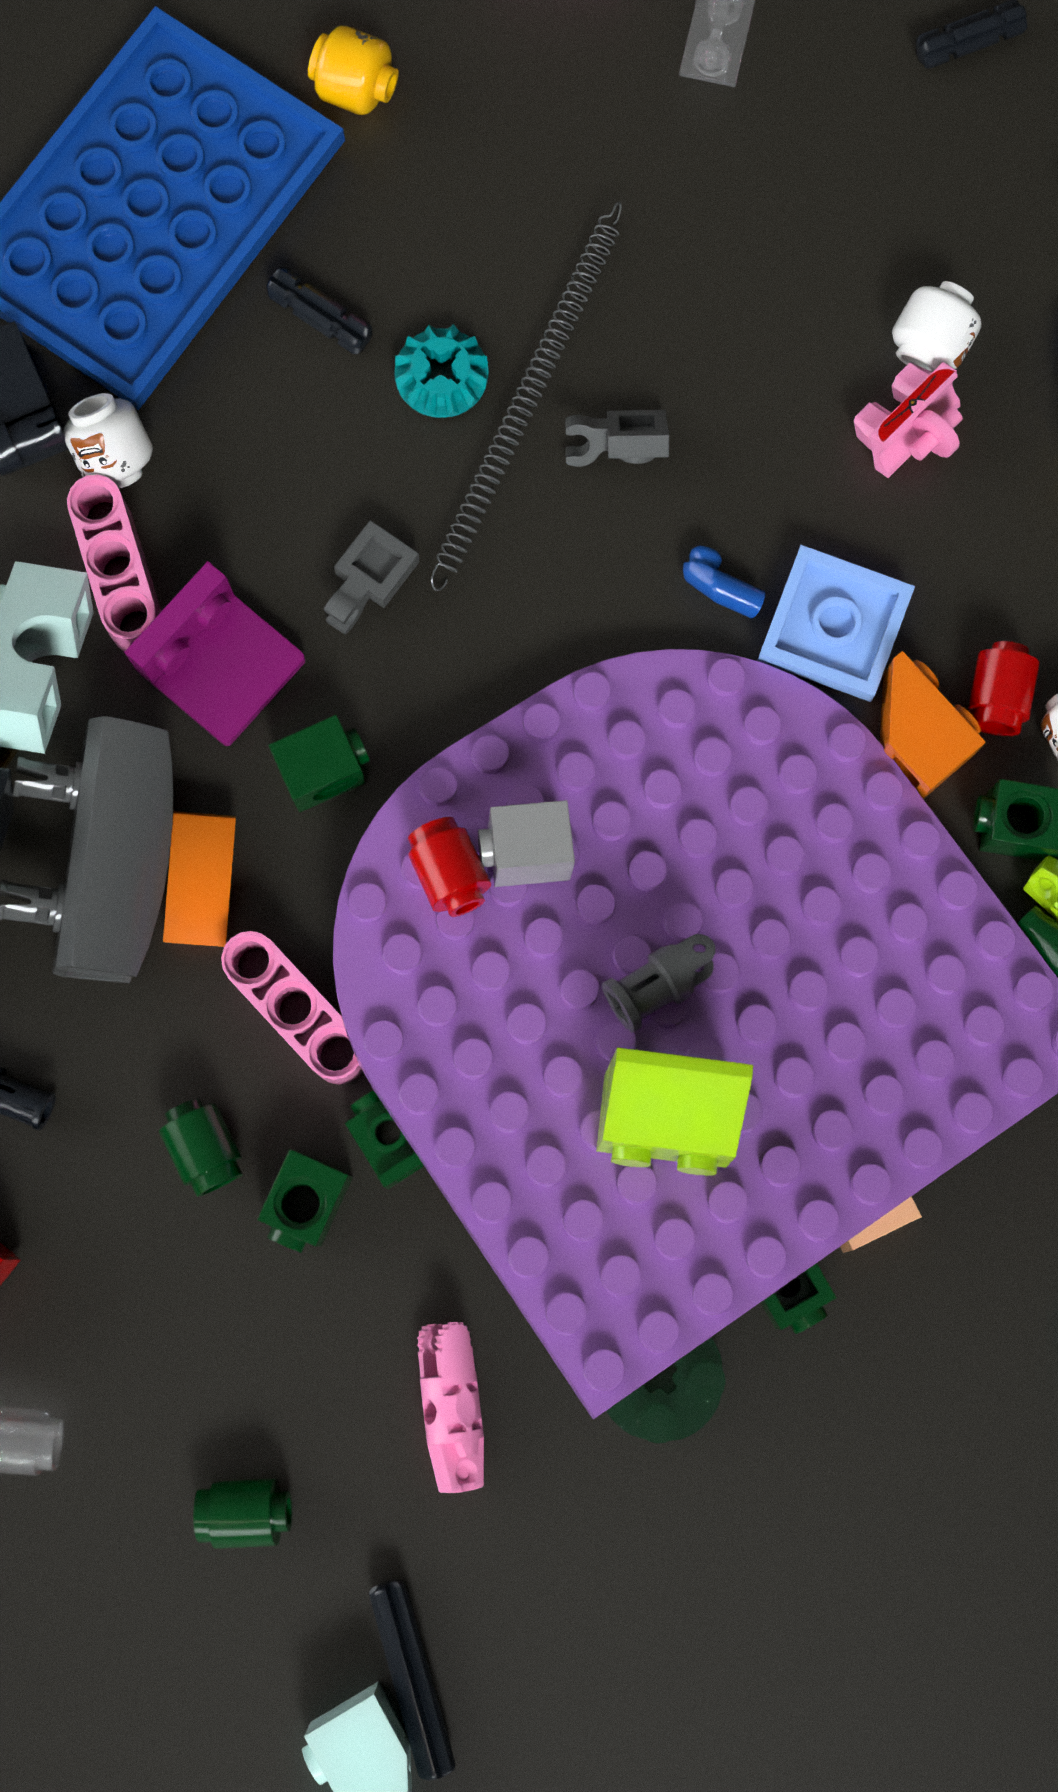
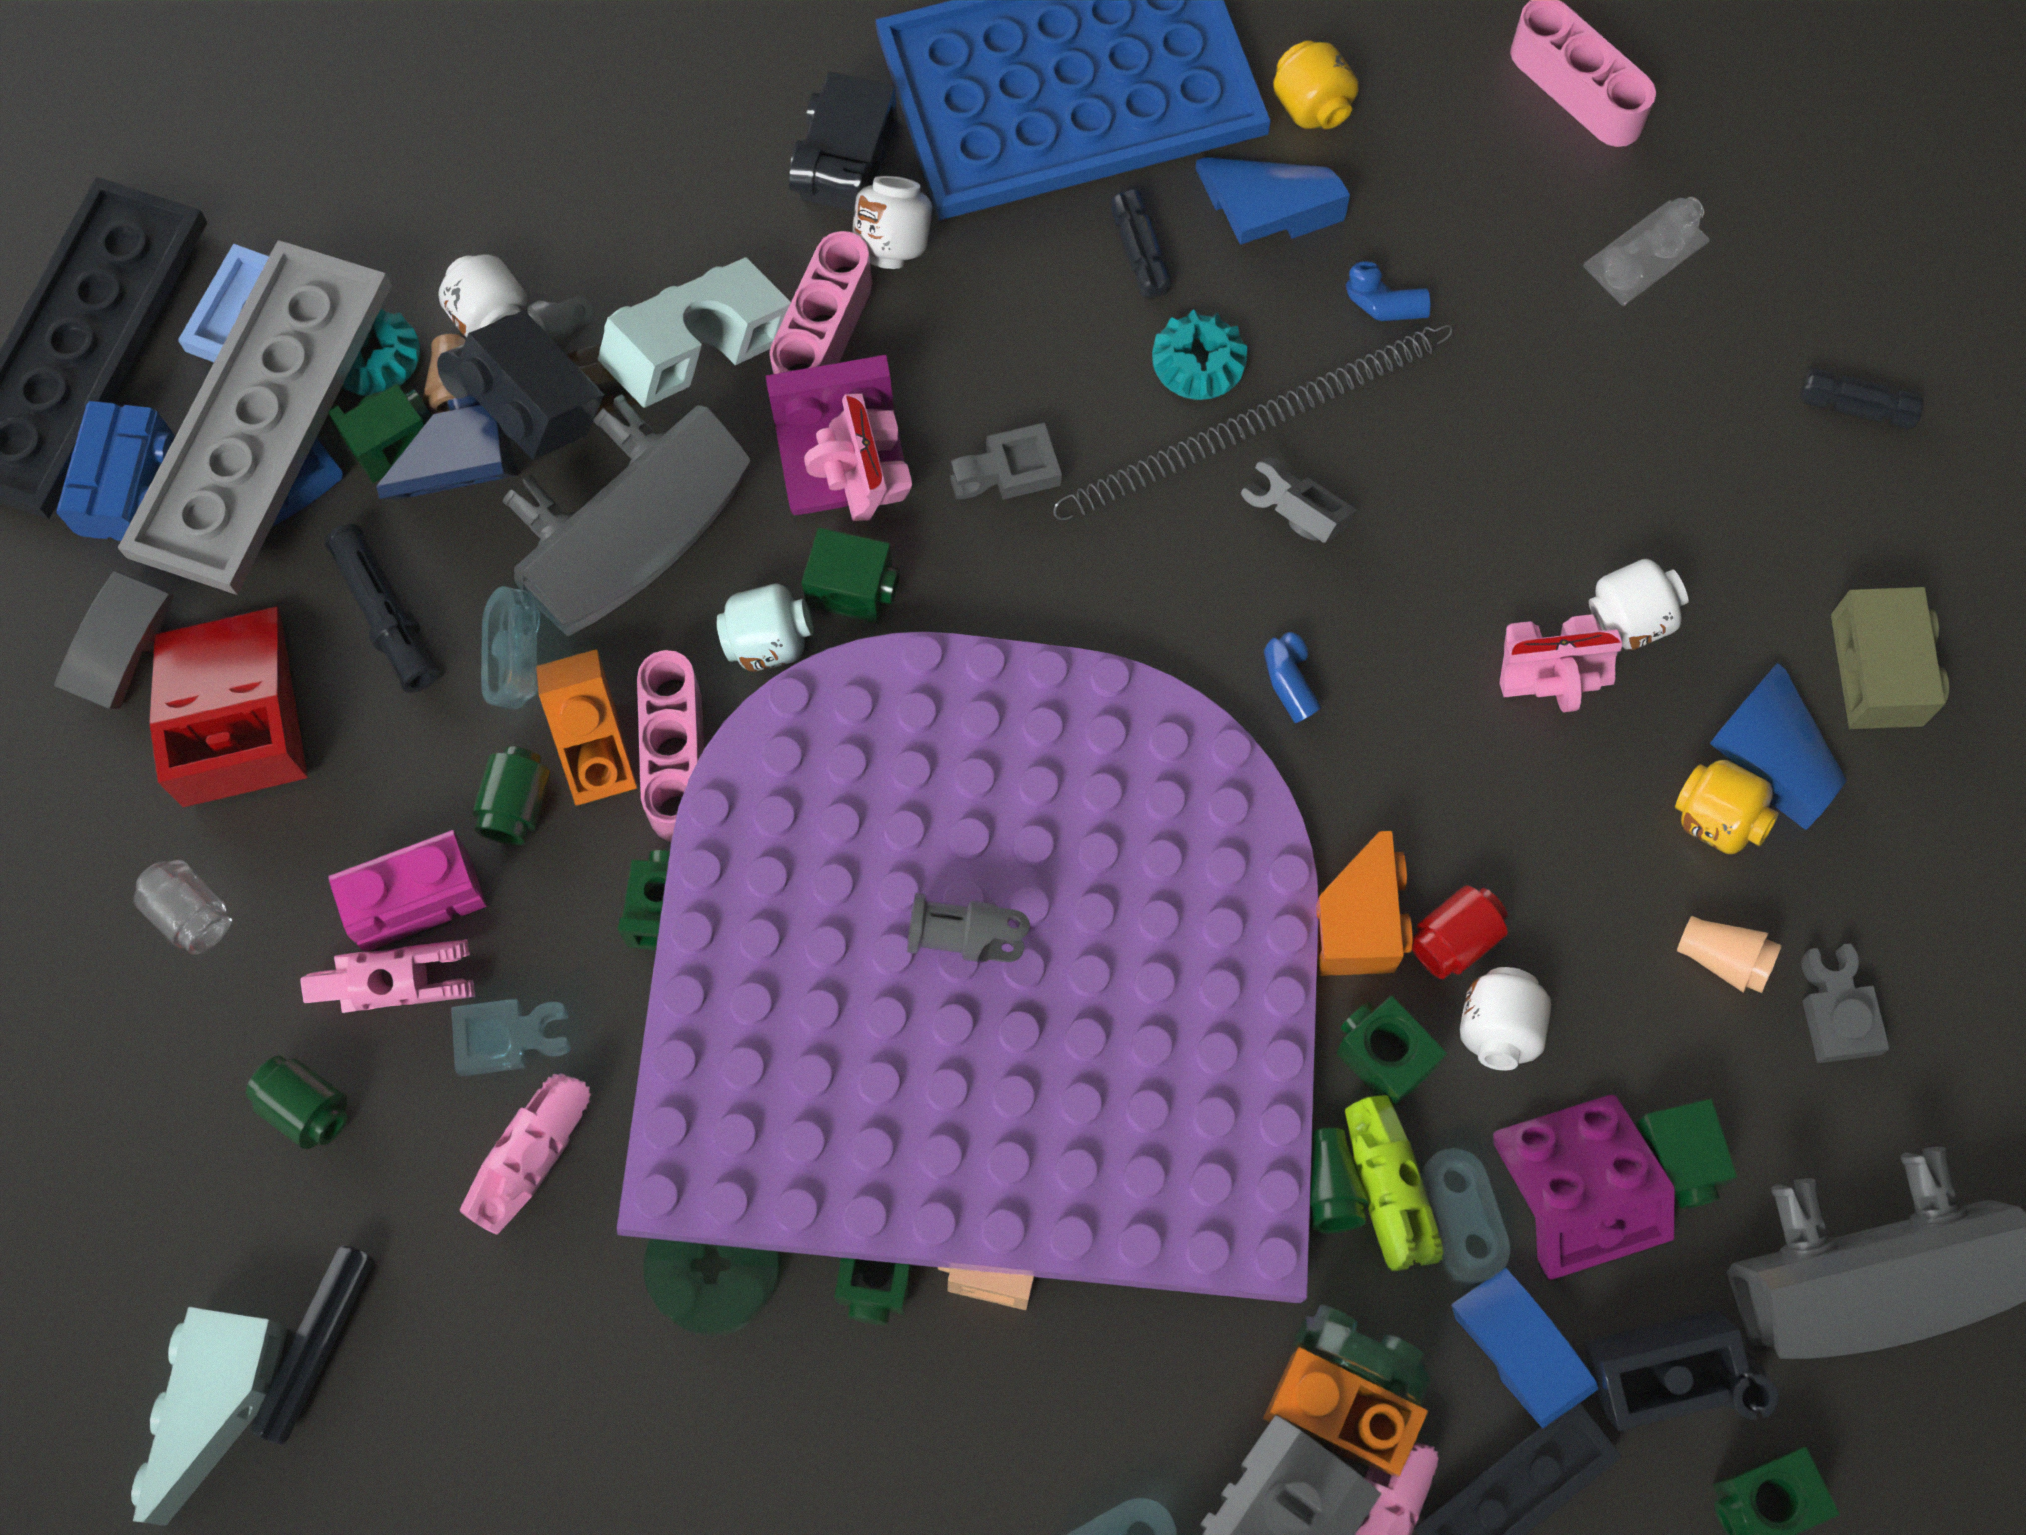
camera: 40 degrees right, 10 degrees down
orange slope [163,811,236,947] -> none
dark green brick [257,1149,353,1253] -> none
red brick [408,816,491,917] -> none
light grey brick [478,800,575,887] -> none
lime slope [596,1047,753,1176] -> none
light blue plate [757,545,915,702] -> none
none -> bright pink hinge [300,939,475,1013]
none -> dark pink brick [328,830,487,952]
none -> clear light blue plate [451,999,571,1077]
none -> clear light blue plate [481,586,540,710]
none -> orange slope [536,649,637,806]
none -> light aqua head [717,584,813,672]
none -> bright pink hips [804,394,912,521]
none -> blue slope [1196,158,1350,245]
none -> blue arm [1346,261,1430,321]

